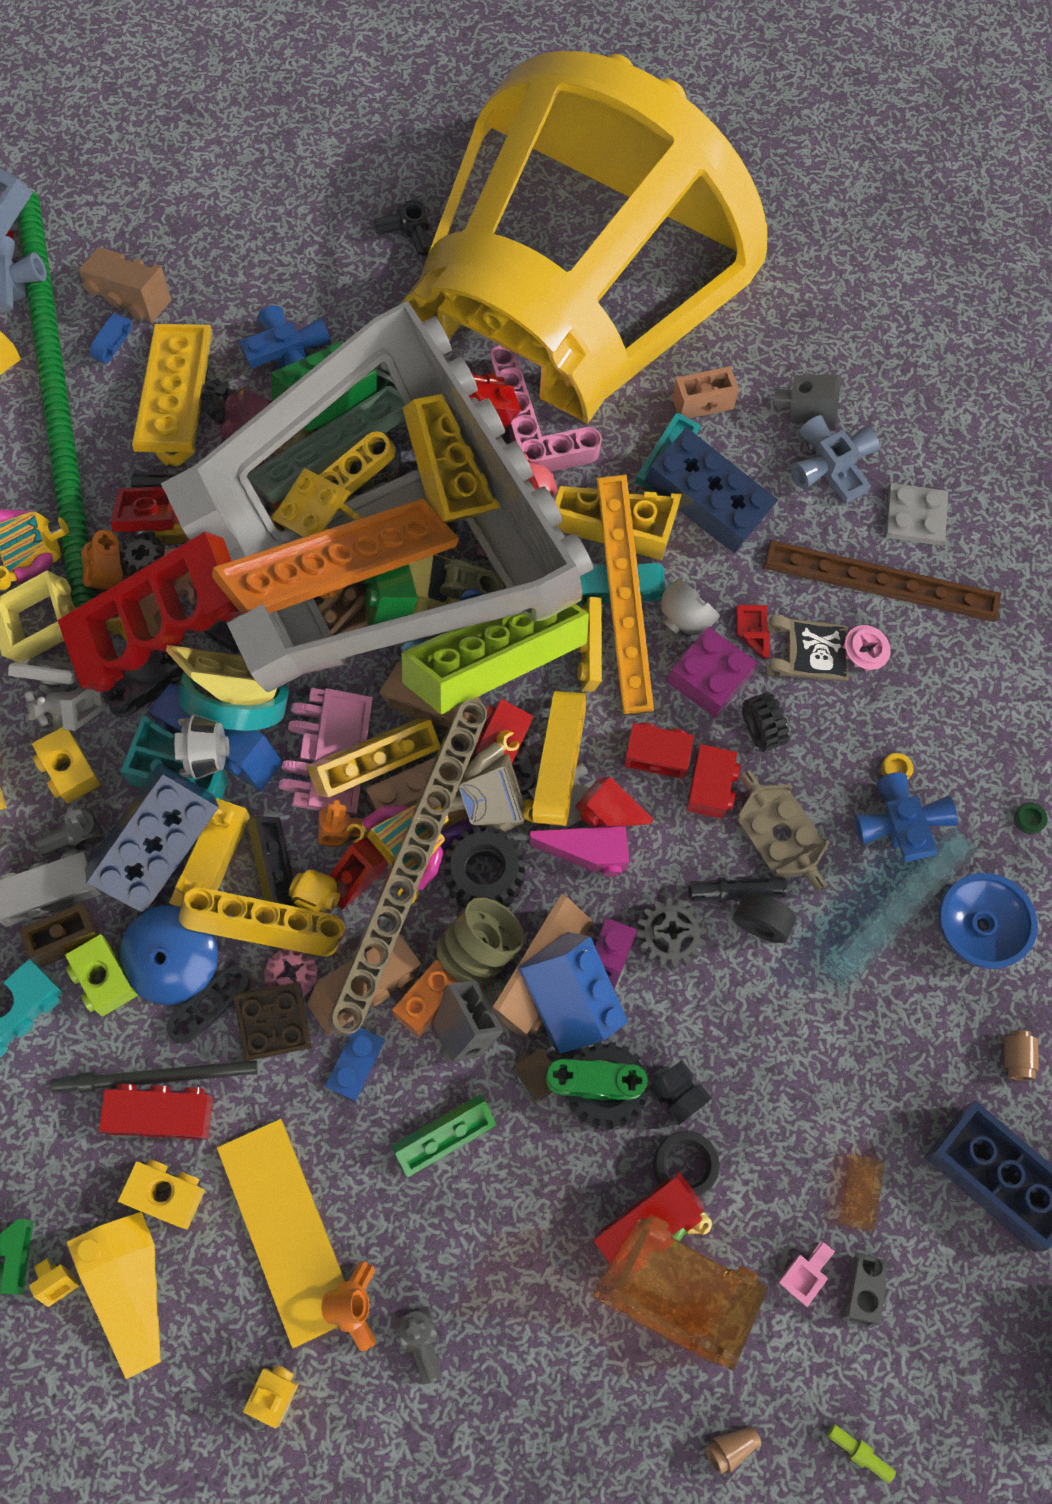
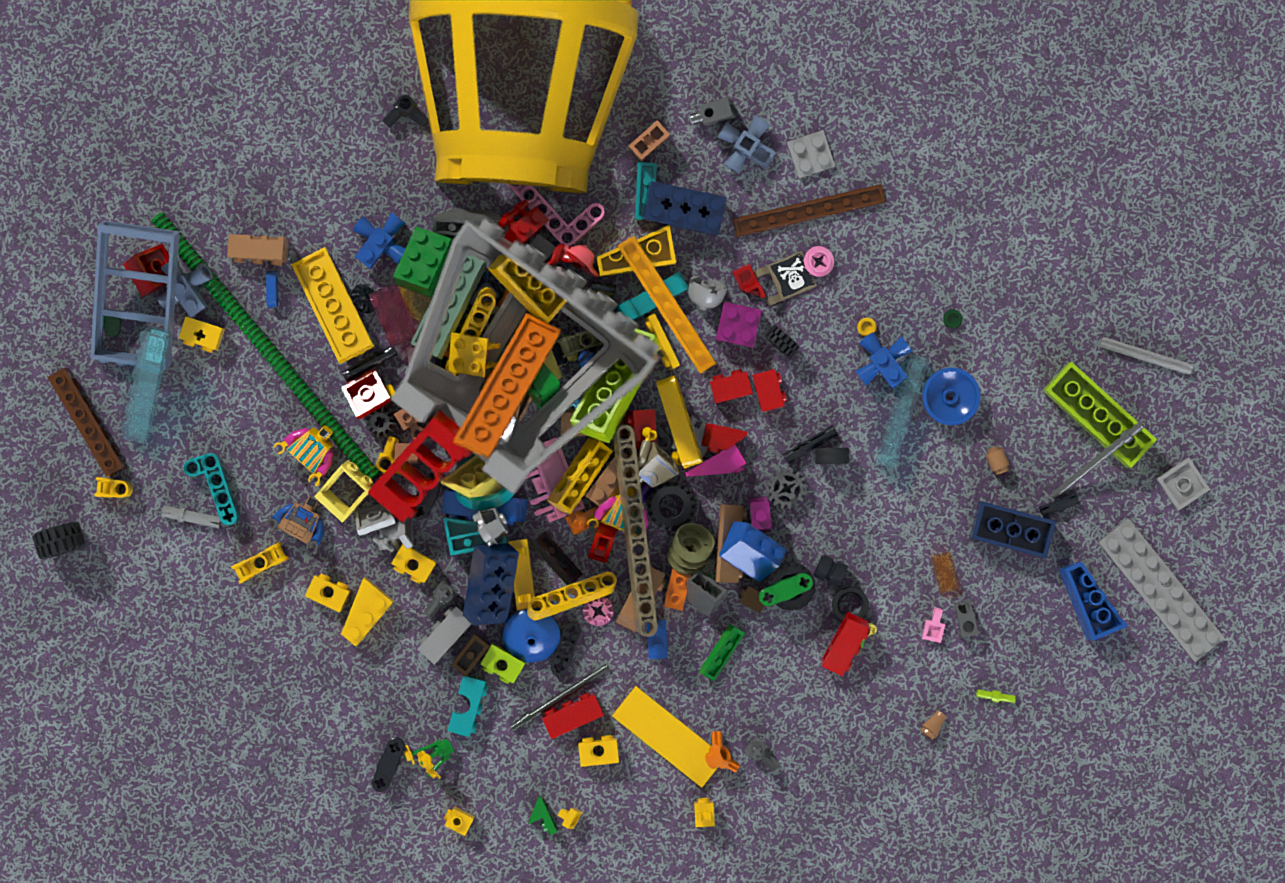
camera: 25 degrees left, 20 degrees up
yellow wedge [67,1212,161,1379] -> none
orange piece [81,530,123,590] -> none
dark brown tile [233,981,312,1061] -> none
yellow head [289,869,340,913] -> none
clear orange windscreen [591,1215,768,1371] -> none
dark tan plate [737,770,830,893] -> none

